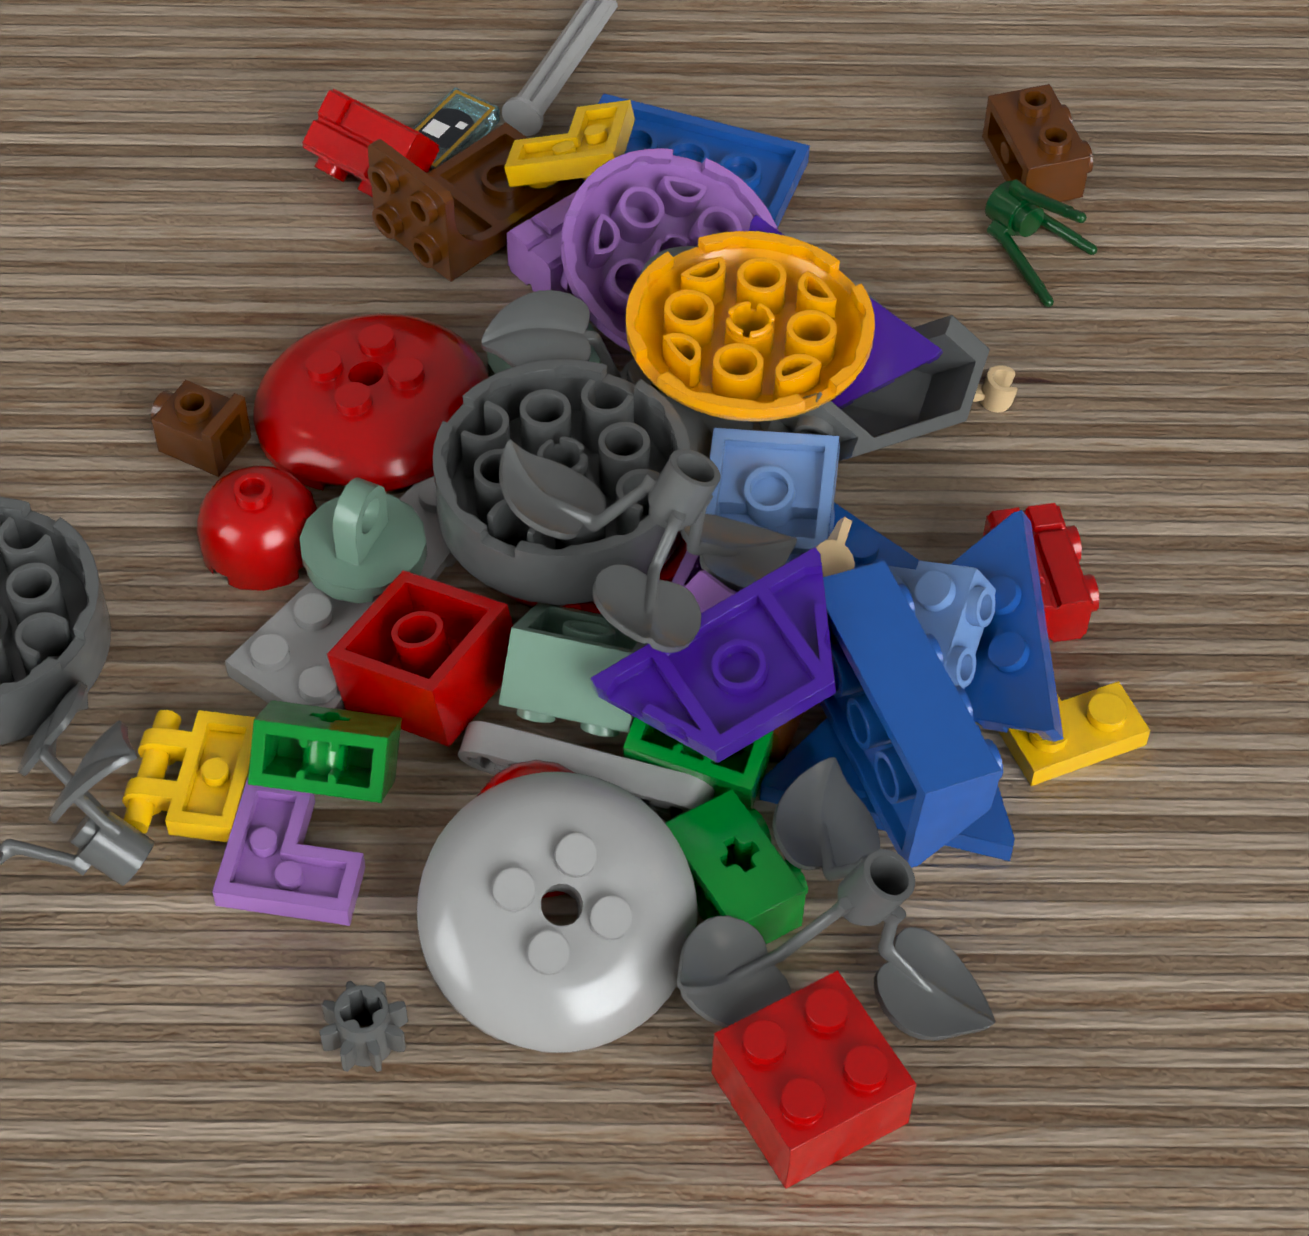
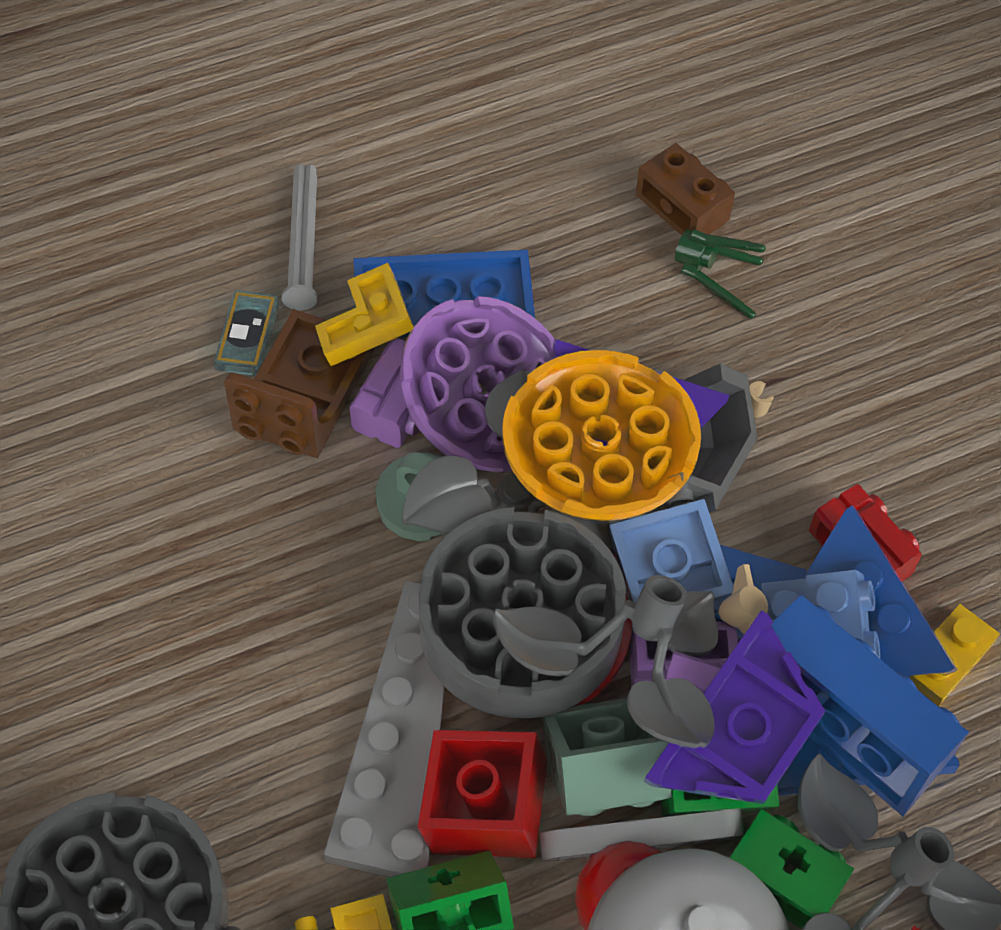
camera: 25 degrees left, 5 degrees up
reddish brown brick [151,380,252,477] -> none
red cylinder [197,466,317,591] -> none
red brick [253,313,489,492] -> none
sand green tile [300,477,427,604] -> none
red brick [302,88,439,198] -> none

